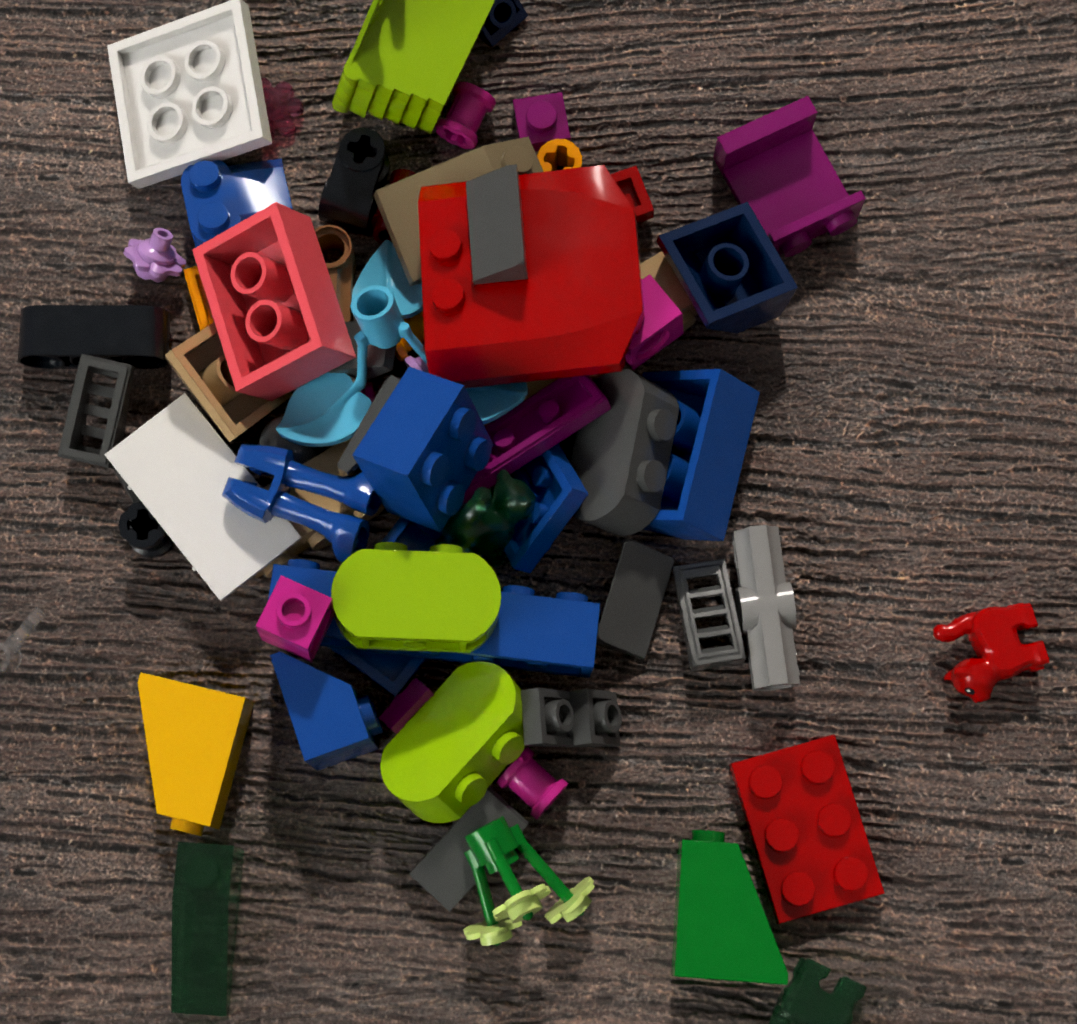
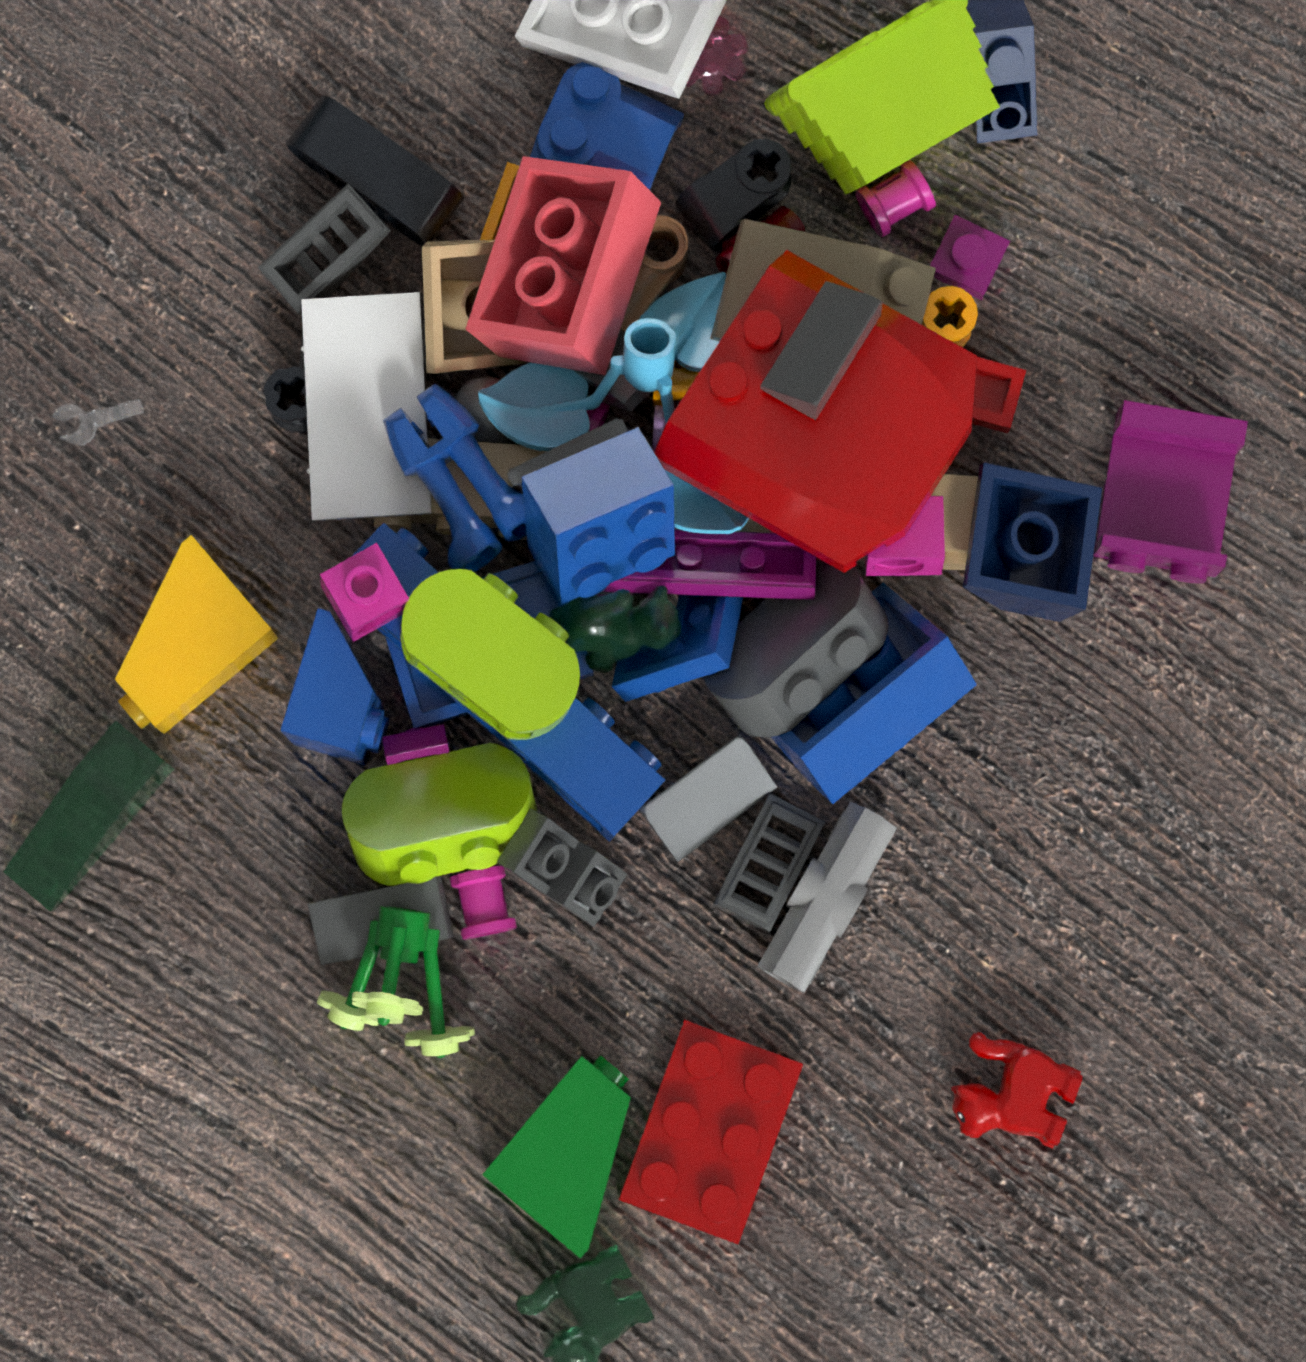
camera: 35 degrees right, 5 degrees up
lavender plant [123,228,186,283] -> none

